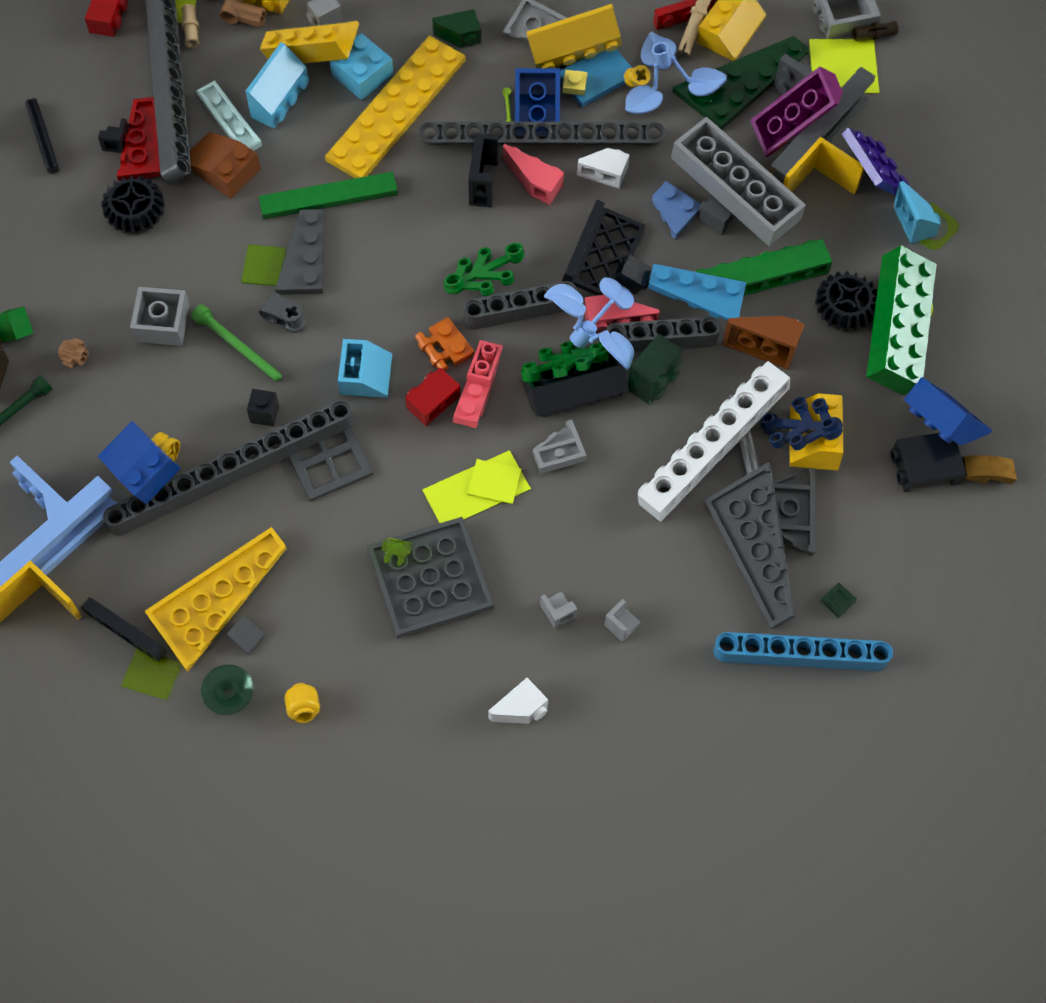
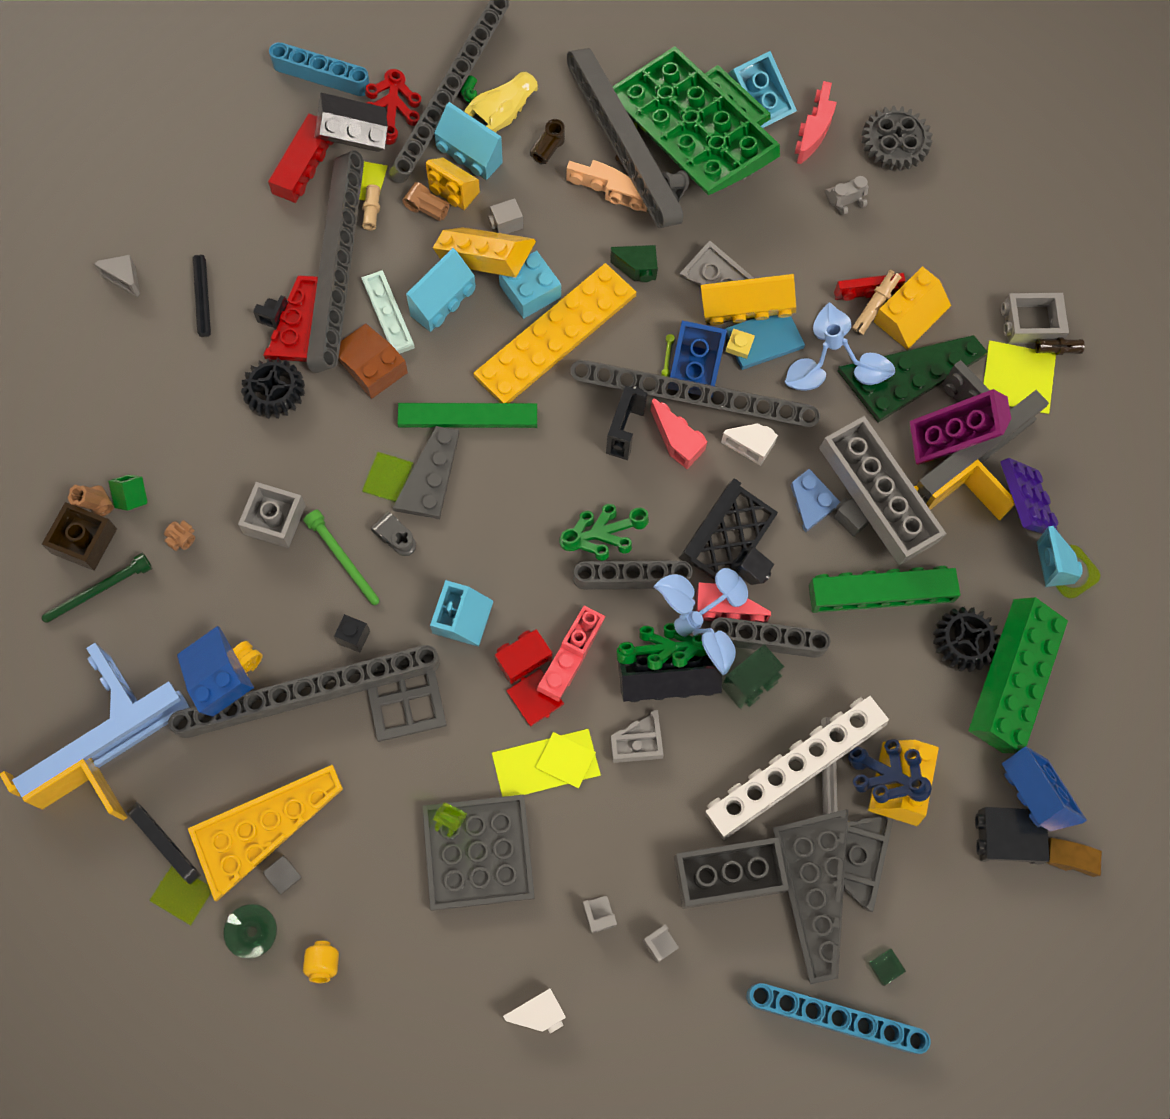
camera: 10 degrees right, 5 degrees up
orange plate [415,317,474,371] -> none
yellow bush [624,65,650,87] -> none
dark azure wing [648,264,746,321] -> none
dark orange slope [722,316,805,370] -> none
none -> red piece [506,669,564,727]
none -> dark grey brick [674,837,789,909]

